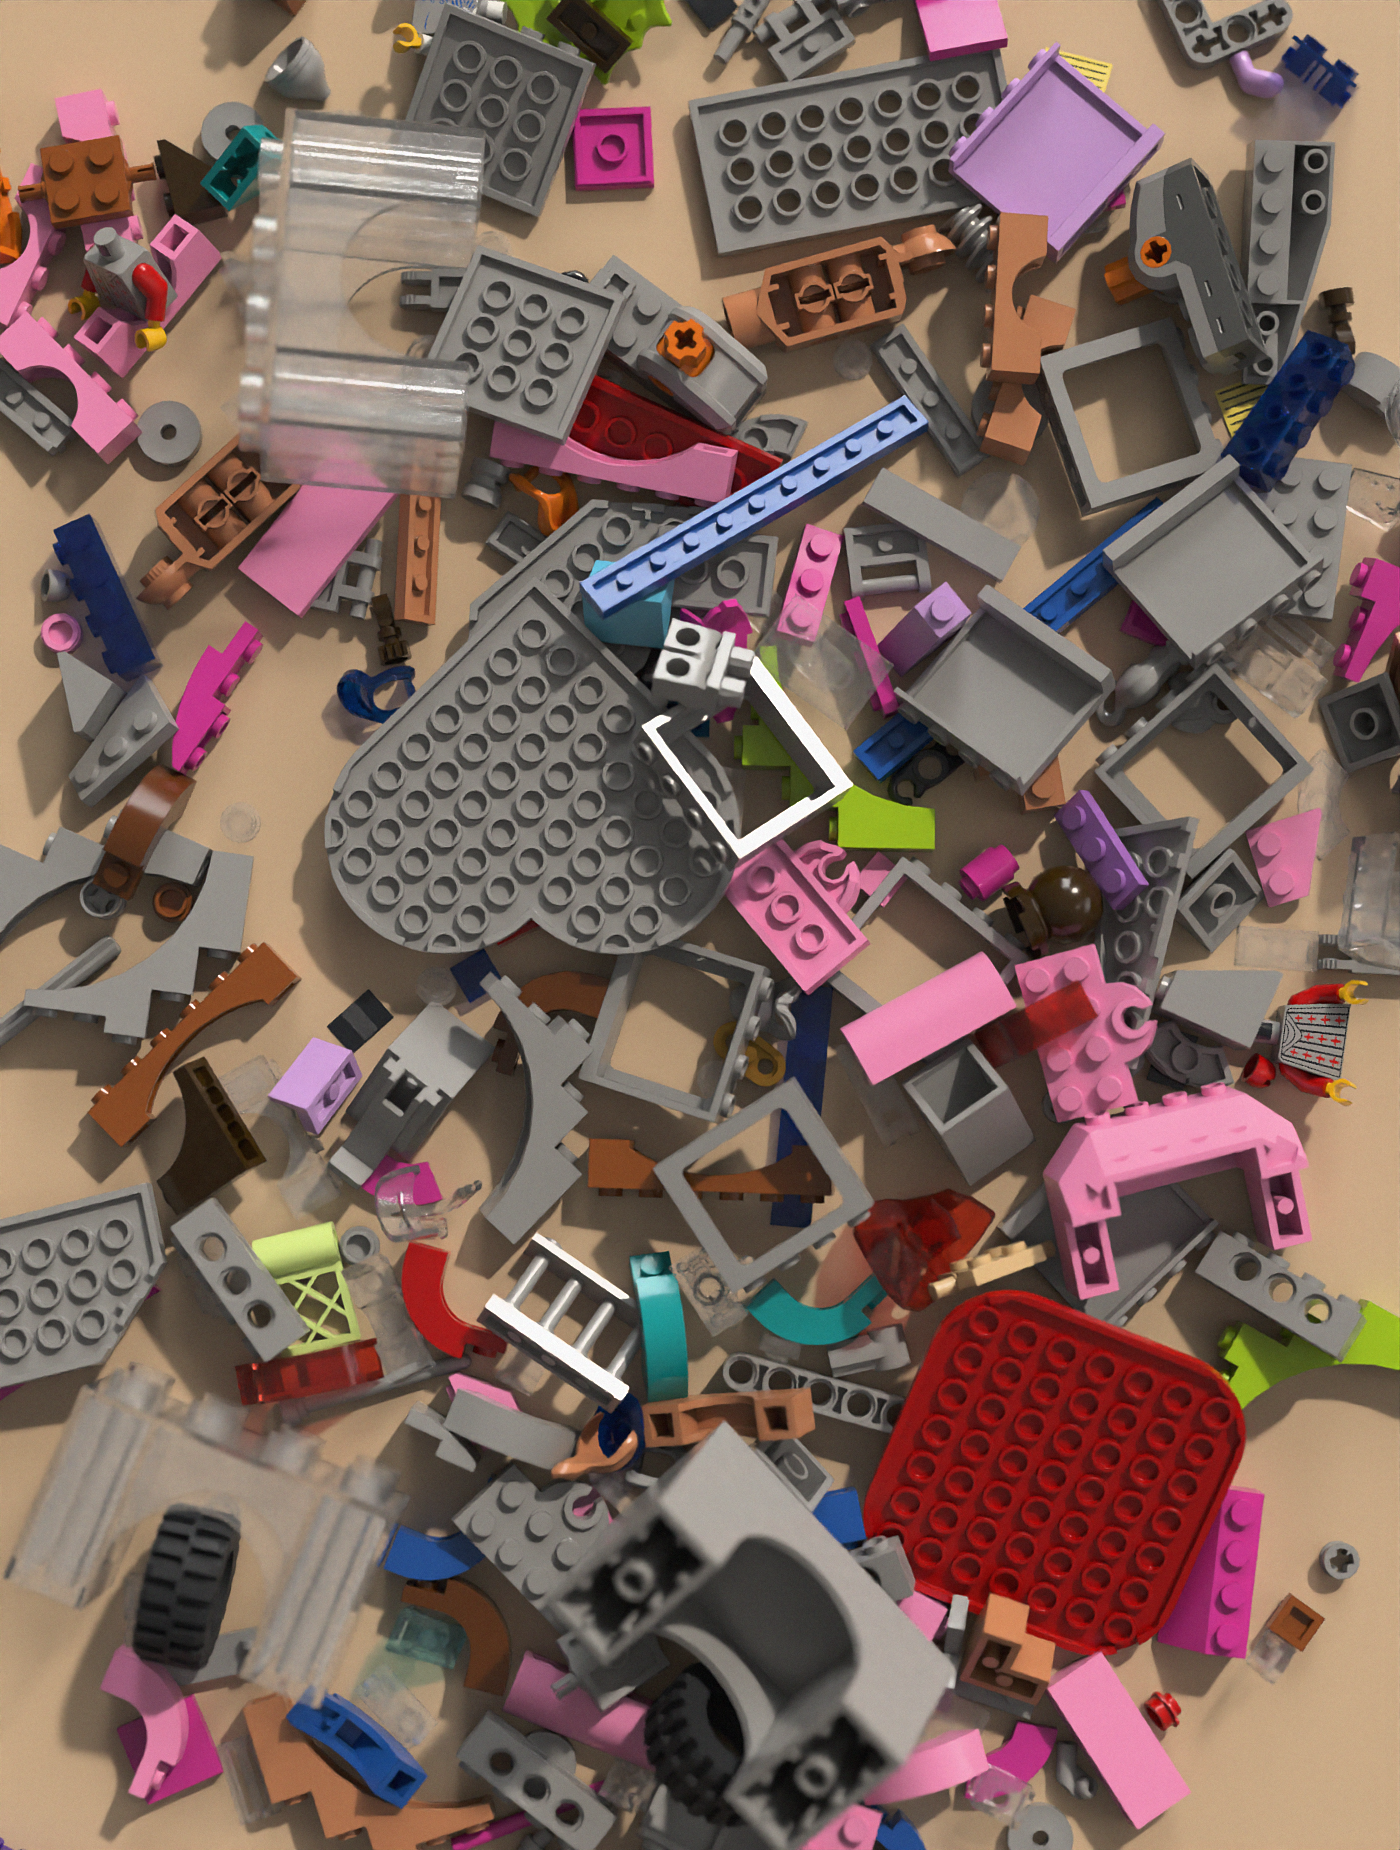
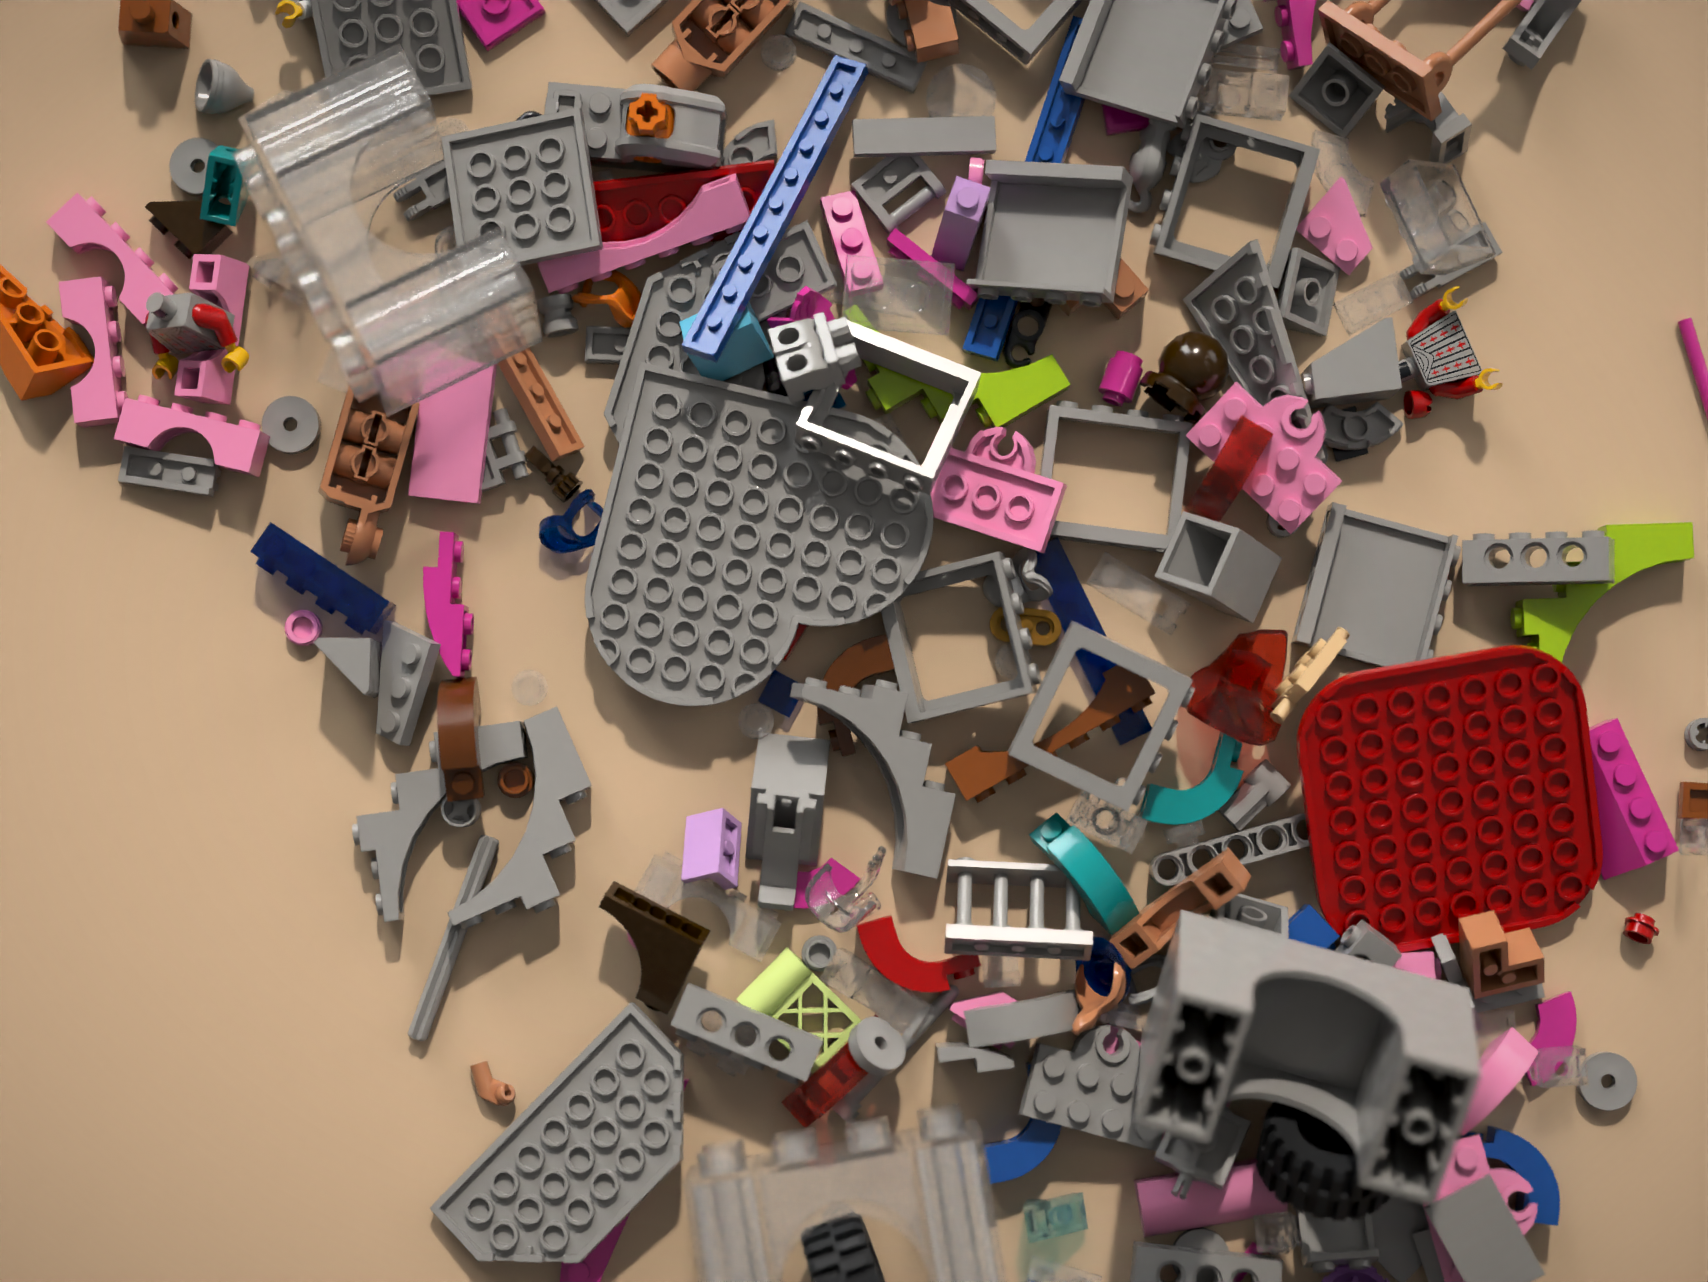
camera: 25 degrees left, 0 degrees up
dark orange plate [18,135,157,229] -> none
light grey hinge [41,569,72,602] -> none
dark orange arch [87,942,302,1147] -> none
black piece [327,989,394,1053] -> none
reddish brown arch [401,1575,512,1697] -> none
bright pink brick [840,951,1017,1086] -> none
bright pink tile [860,851,907,908] -> none
bright pink wedge [1043,1082,1313,1300] -> none
bright pink brick [1044,1652,1191,1830] -> none
medium lavender plate [1054,790,1149,910] -> none
light grey arm [1056,1741,1098,1800] -> none
none -> light grey piece [848,1017,906,1076]
none -> bright pink tile [968,157,984,184]

